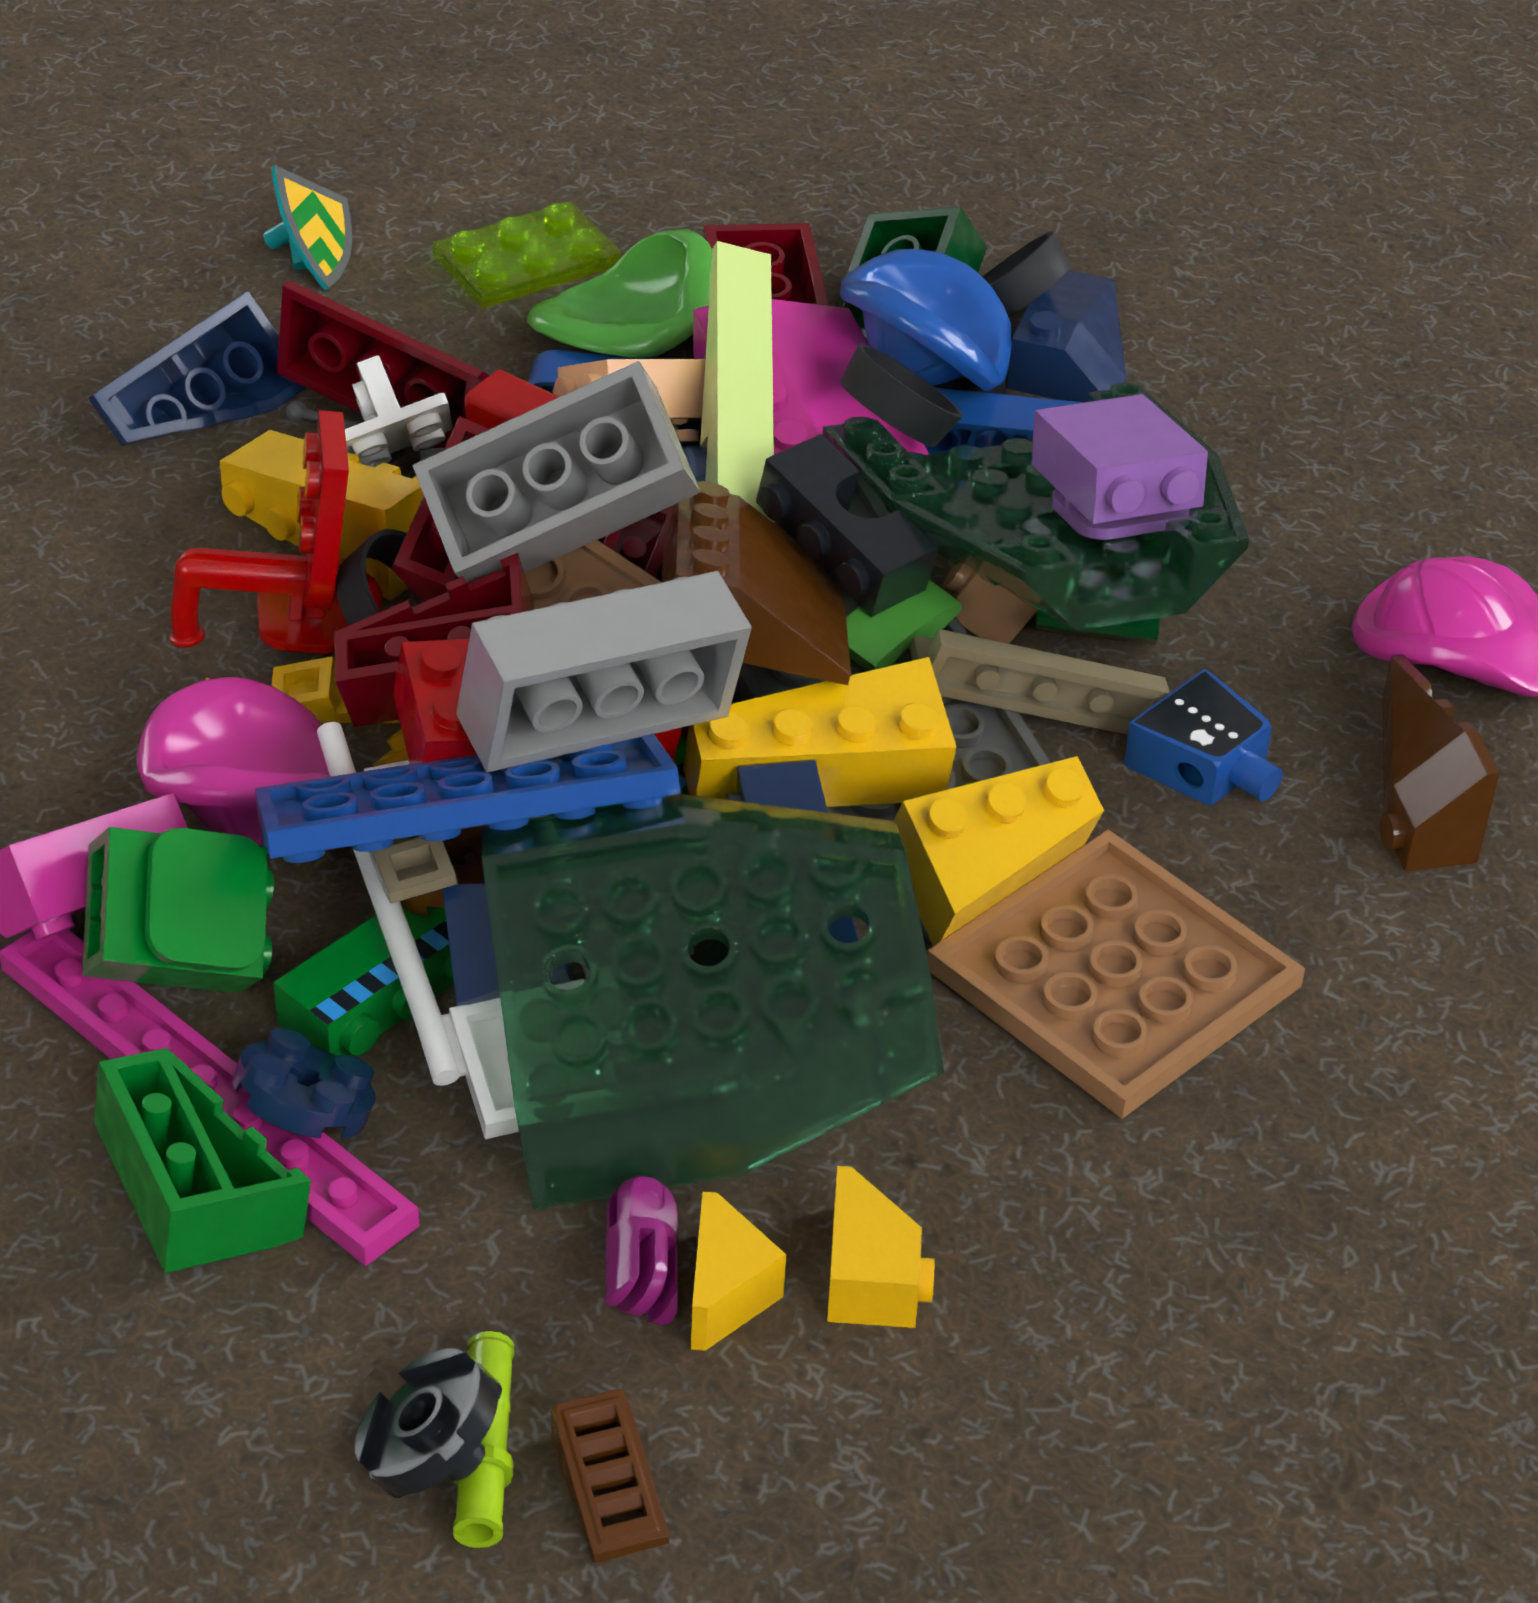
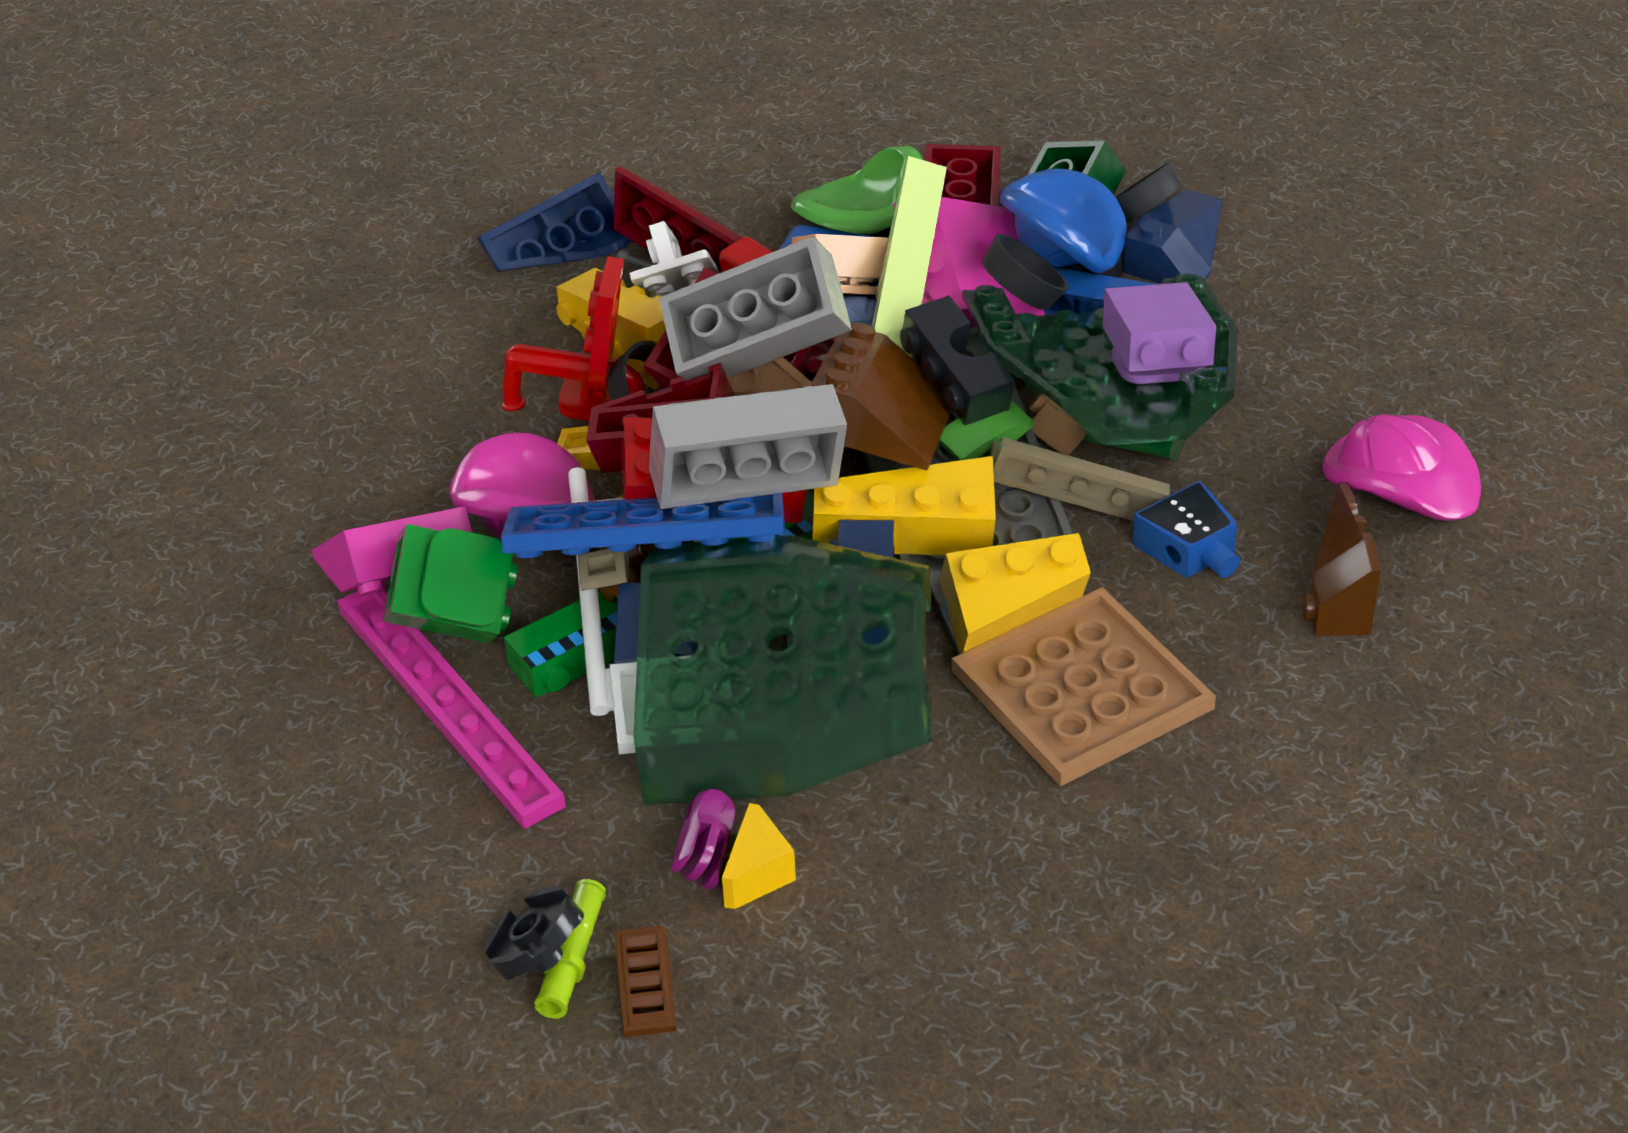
camera: 15 degrees right, 0 degrees up
green wedge [94,1048,311,1273] -> none
dark blue plate [232,1028,376,1139] -> none
shield [263,165,353,291] -> none
clear neon green plate [433,201,621,309] -> none
yellow slope [827,1166,935,1328] -> none

